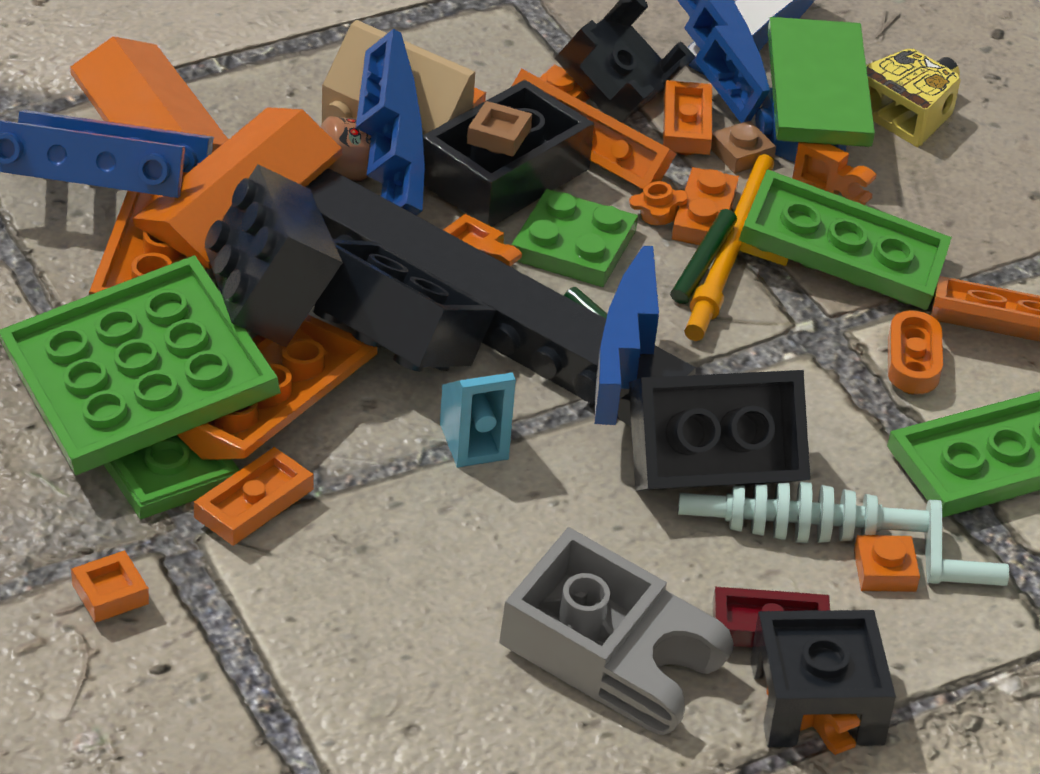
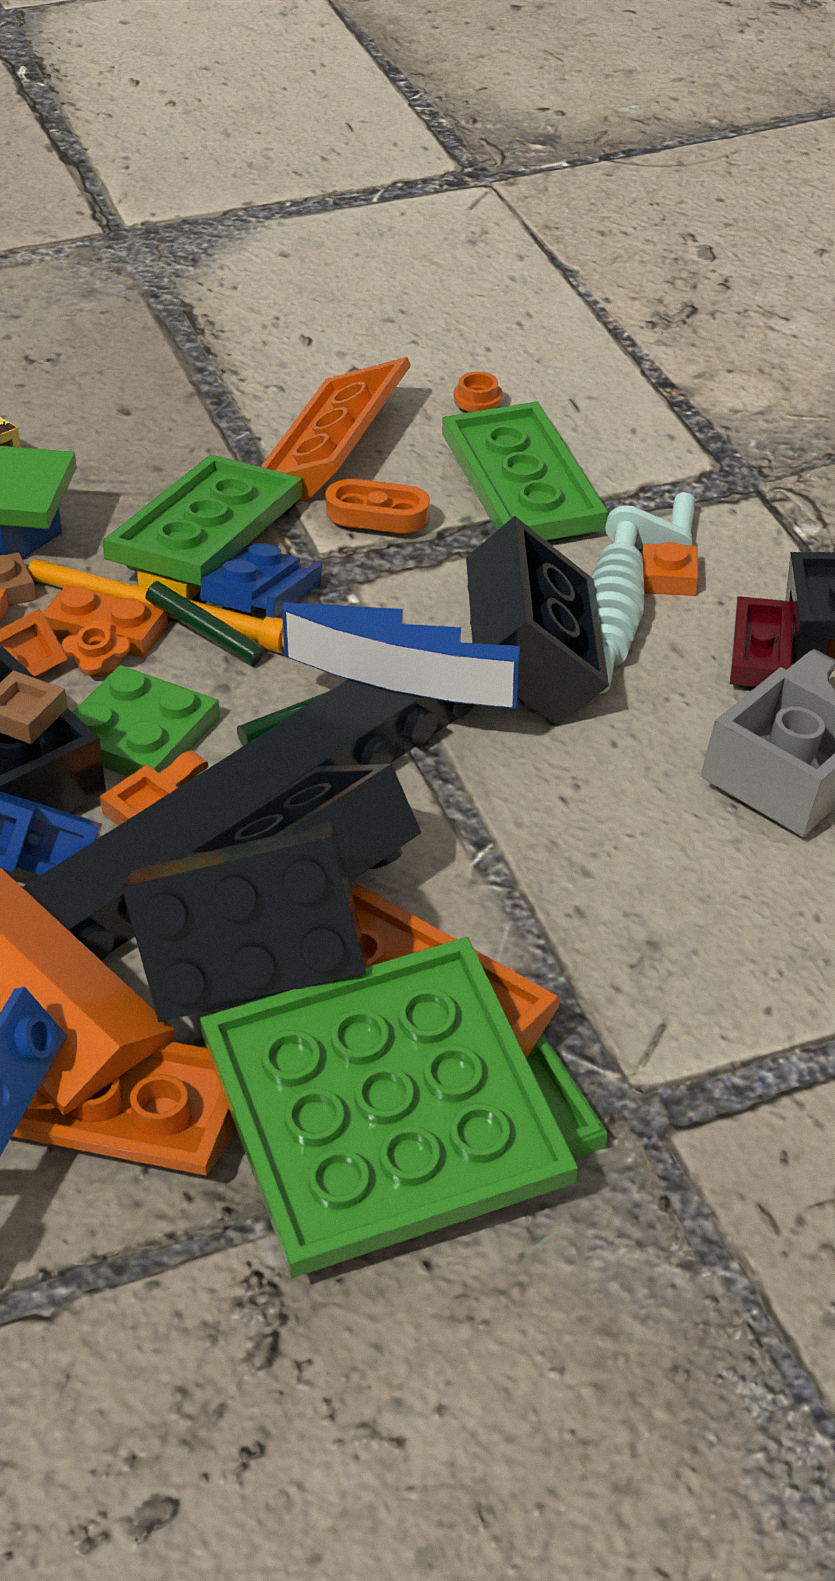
camera: 80 degrees left, 0 degrees up
orange plate [71,550,149,623] -> none
orange plate [194,447,314,546] -> none
medium azure slope [440,372,516,468] -> none
orange plate [792,142,877,205] -> none
none -> blue plate [200,544,322,618]

